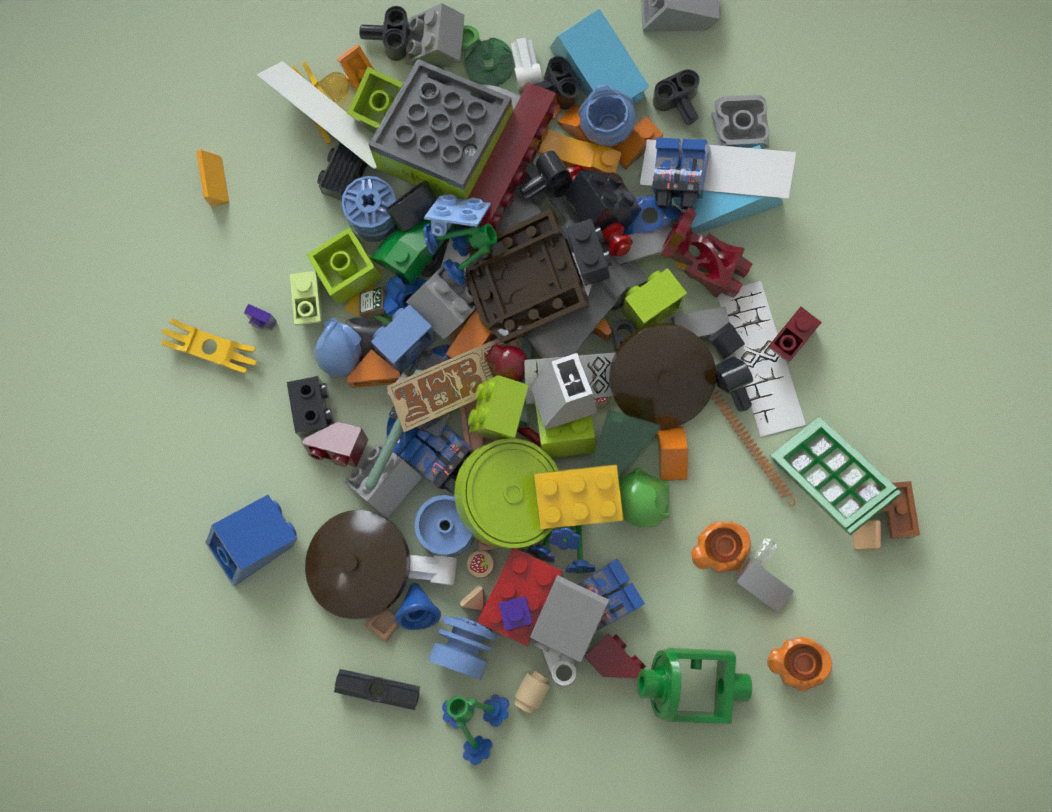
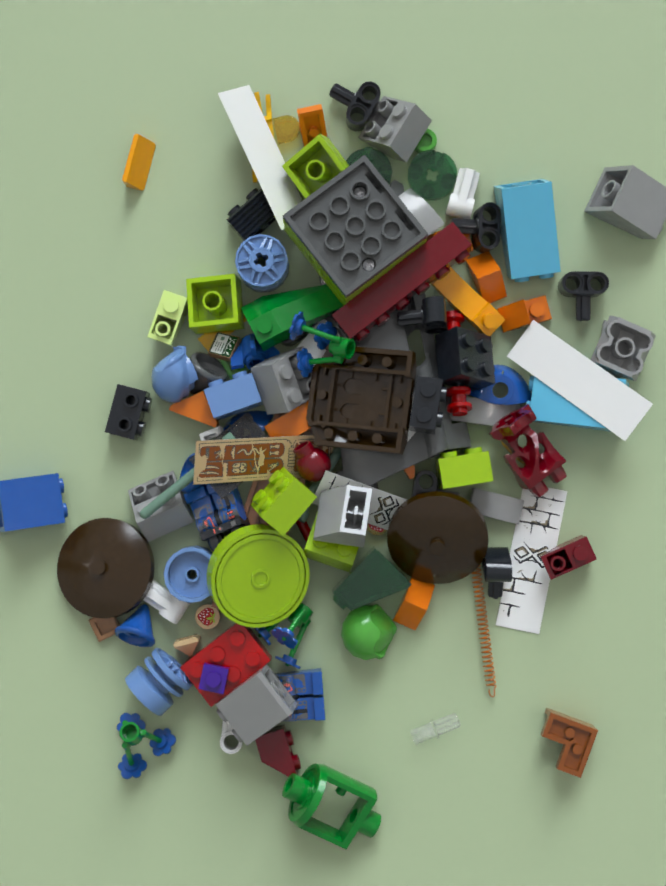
camera: 25 degrees right, 10 degrees up
yellow piece [161,318,257,373] -> none
dark purple plate [244,304,277,330] -> none
slope [302,422,369,467] -> none
black piece [334,669,421,710] -> none
black beam [386,181,438,232] -> none
light blue hinge [424,194,491,236] -> none
tan brick [514,670,551,714] -> none
yellow plate [534,464,623,529] -> none
medium blue helmet [578,85,637,146] -> none
hips [652,137,710,211] -> none
orange piece [691,522,751,573] -> none
black tile [708,322,745,359] -> none
light grey slope [736,559,794,613] -> none
orange piece [767,636,833,692] -> none
piece [770,417,901,536] -> none
light nougat slope [853,520,881,550] -> none

